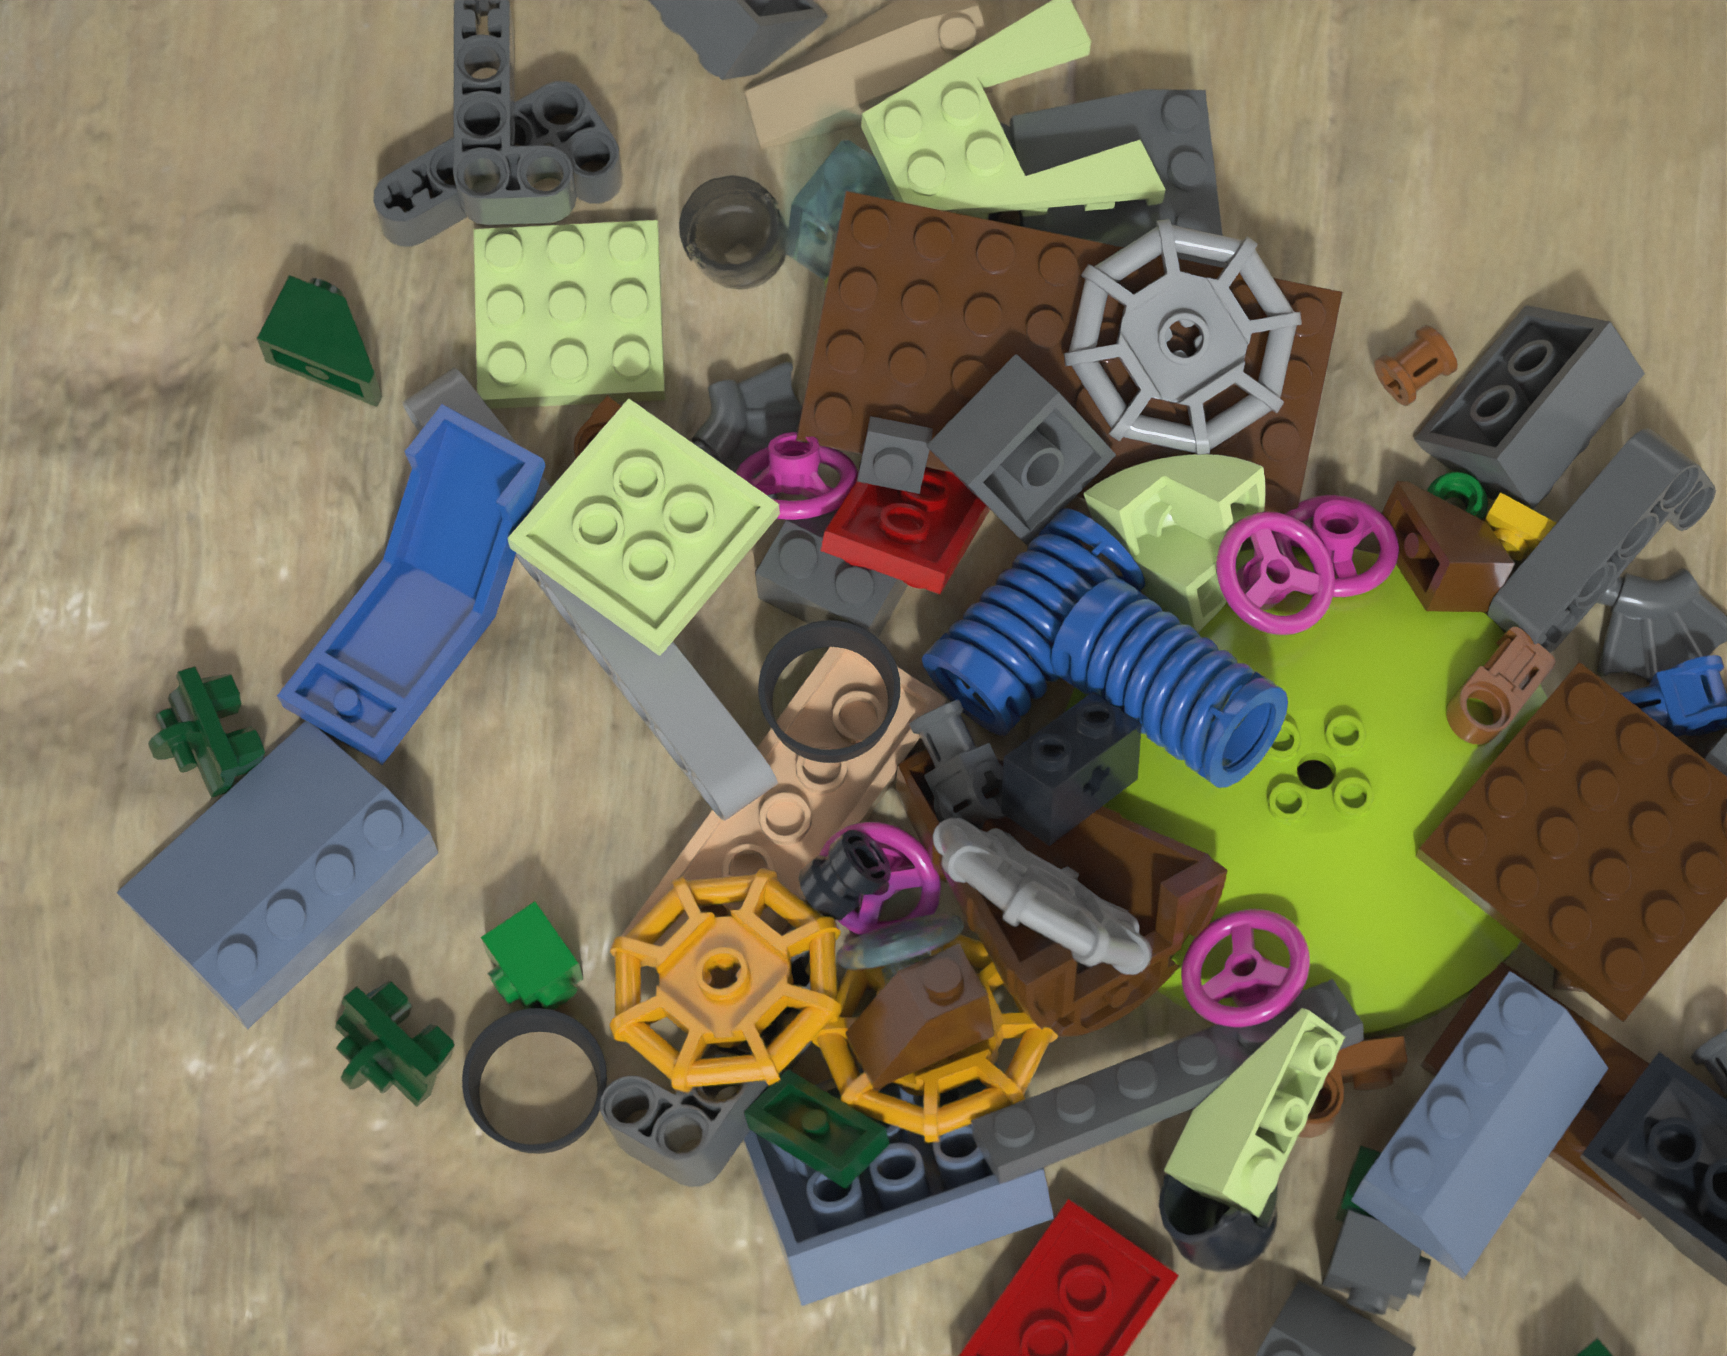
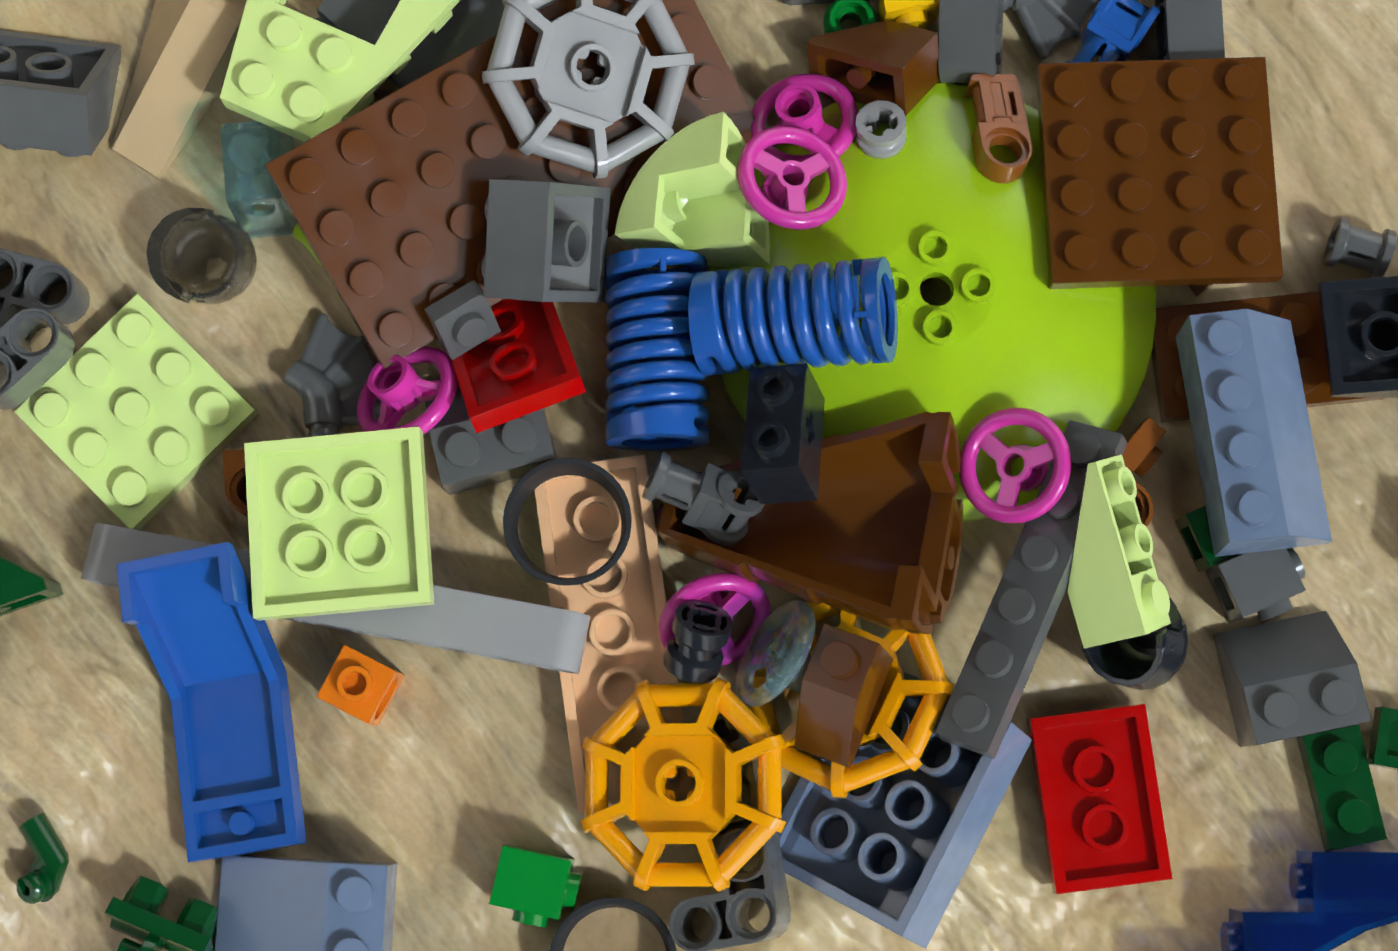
camera: 45 degrees left, 10 degrees up
dark green plate [744,1069,890,1188] -> none
light grey plate [933,818,1152,975] -> none
none -> dark green arm [16,813,69,904]
none -> orange brick [316,645,405,726]
none -> light grey bush [856,100,906,159]

